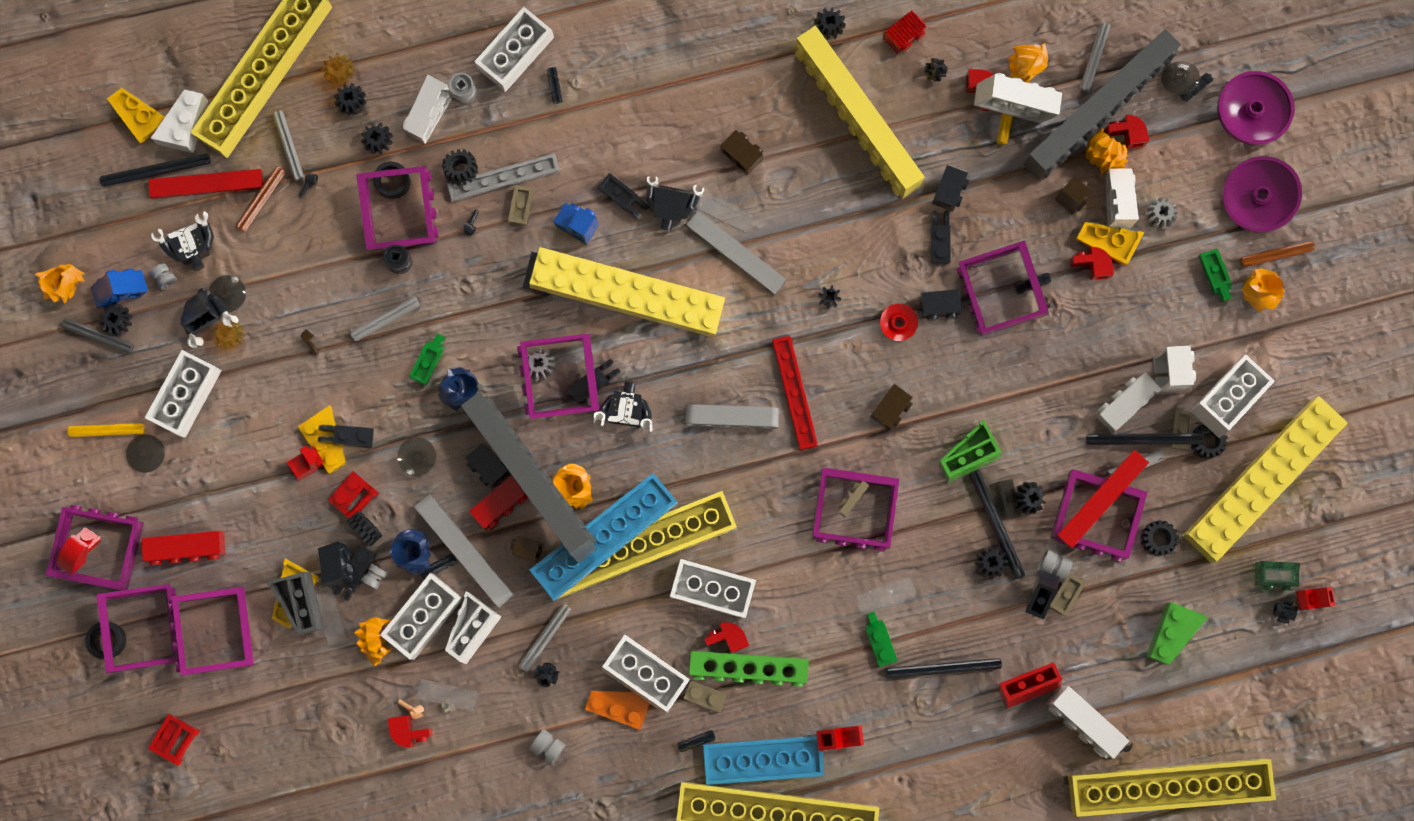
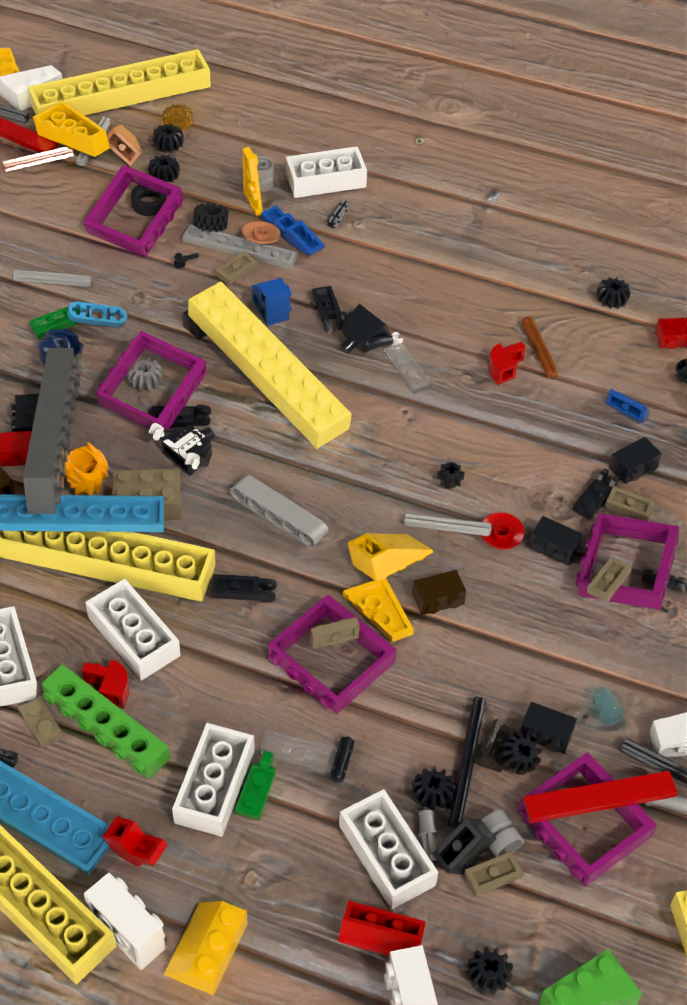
camera: 30 degrees right, 30 degrees down
black hand [299,173,318,198] -> none
black wheel [383,245,412,274] -> none
white wedge [403,75,453,144] -> none
light grey tile [686,211,787,295] -> none
dark brown brick [720,130,763,175] -> none
red tile [772,335,818,451] -> none
light yellow brick [795,26,925,199] -> none
black axle [885,658,1002,679] -> none
bright green wedge [939,419,1001,483] -> none
black tyre [1140,520,1179,556] -> none
none -> yellow wedge [33,100,110,157]
none -> dark azure beam [67,301,127,328]
none -> white brick [84,872,165,970]
none -> nougat slope [107,124,142,167]
none -> dark tan brick [112,469,182,520]
none -> yellow slope [164,901,248,996]
none -> white brick [172,723,255,837]
none -> black hinge [211,574,277,603]
none -> yellow wing [242,147,263,216]
none -> nougat dish [242,221,281,244]
none -> blue slope [261,205,325,256]
none -> black axle [330,736,355,783]
none -> white brick [339,789,438,910]
none -> yellow wing [343,579,414,642]
none -> yellow slope [348,533,433,582]
none -> light grey axle [404,513,492,536]
none -> light grey axle [417,810,438,862]
none -> black gear [467,946,513,995]
none -> red brick [488,341,526,385]
none -> black brick [520,702,577,754]
none -> dark orange axle [522,316,558,379]
none -> dark tan plate [587,556,632,603]
none -> clear light blue brick [592,688,625,725]
none -> dark tan plate [605,486,655,521]
none -> blue slope [606,389,649,422]

